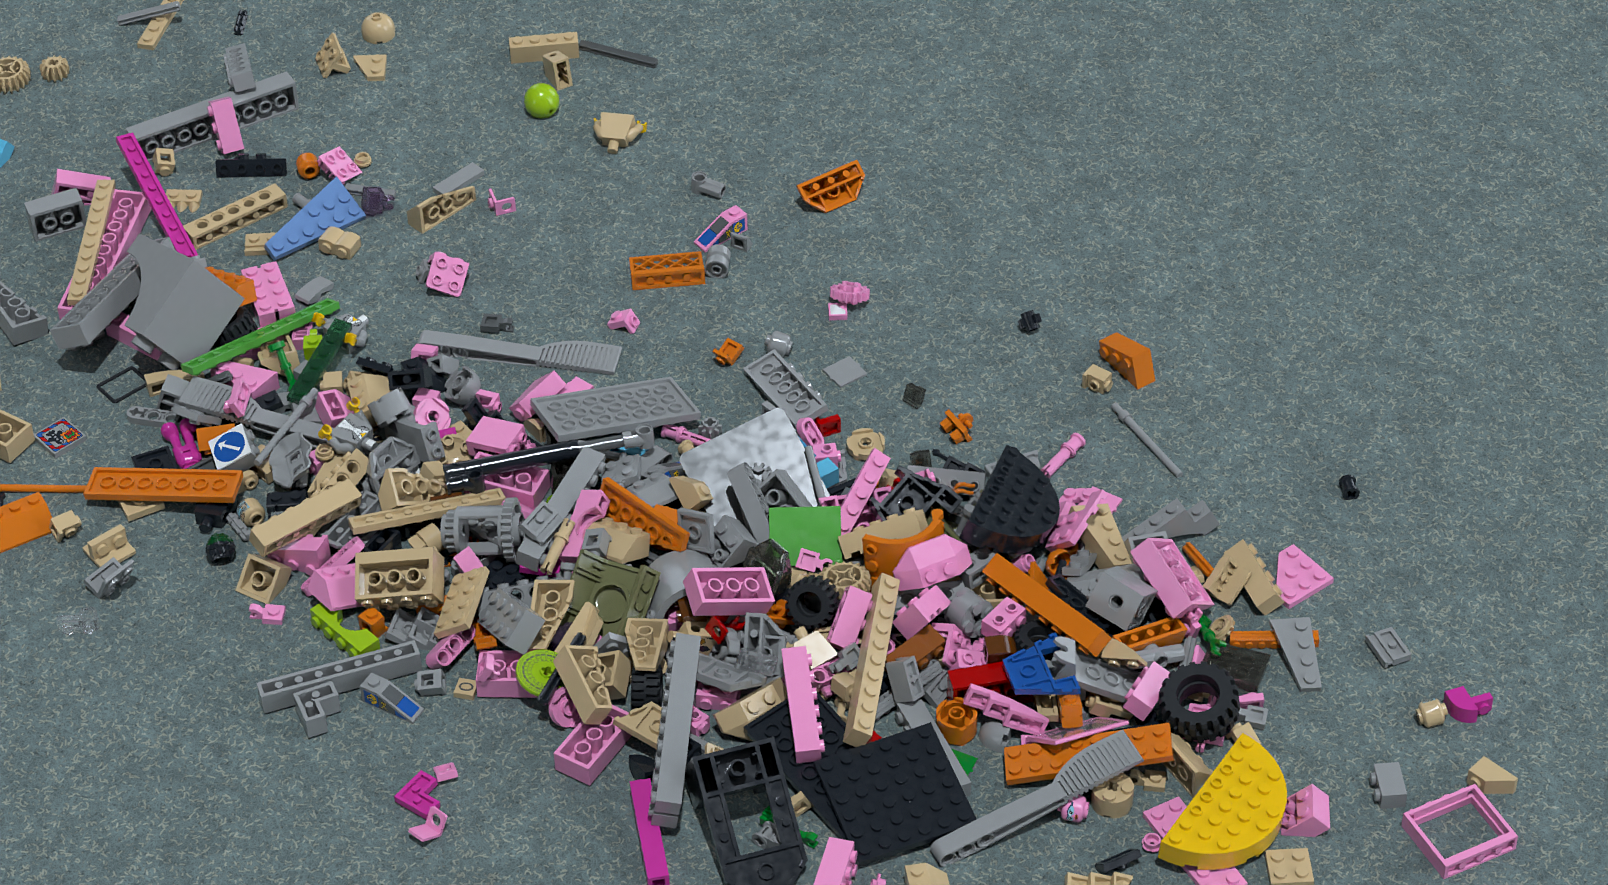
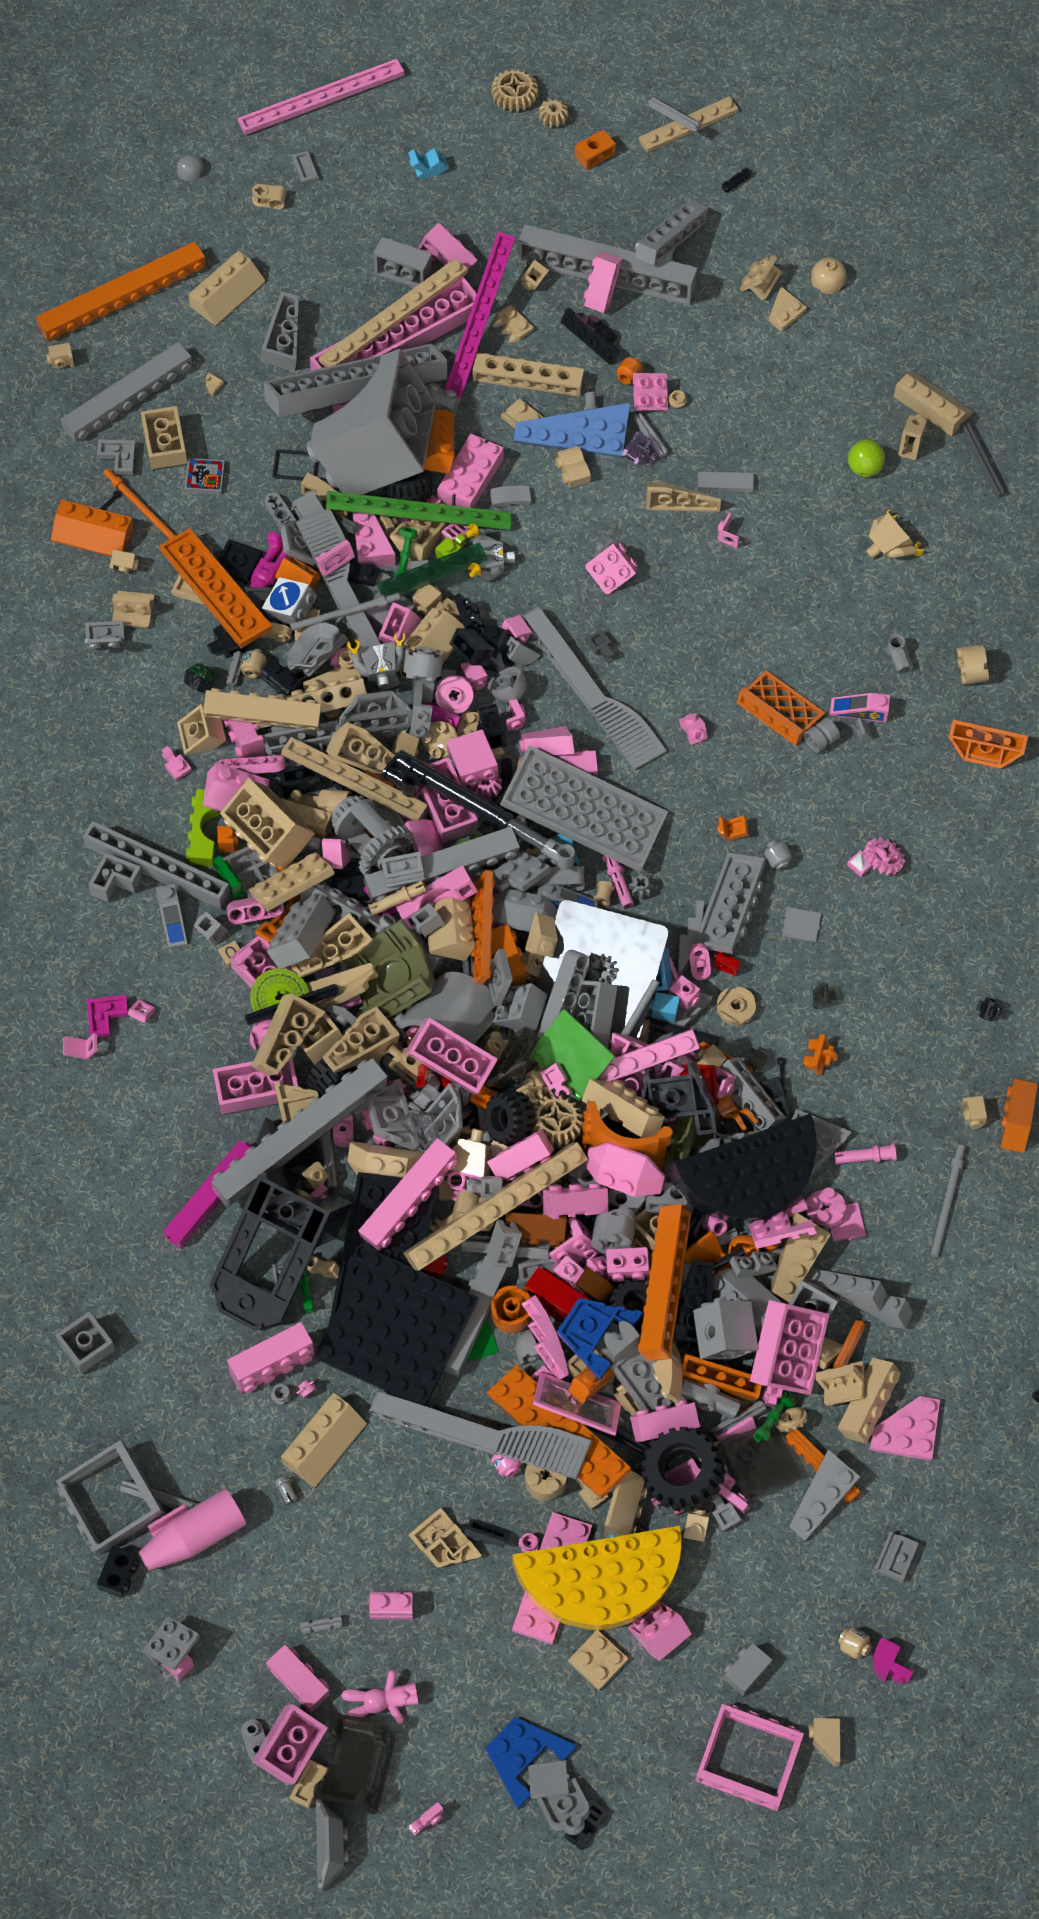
camera: 45 degrees right, 20 degrees up
none -> green plate [213,855,246,900]
none -> orange brick [574,130,616,170]
none -> tan brick [957,644,989,685]

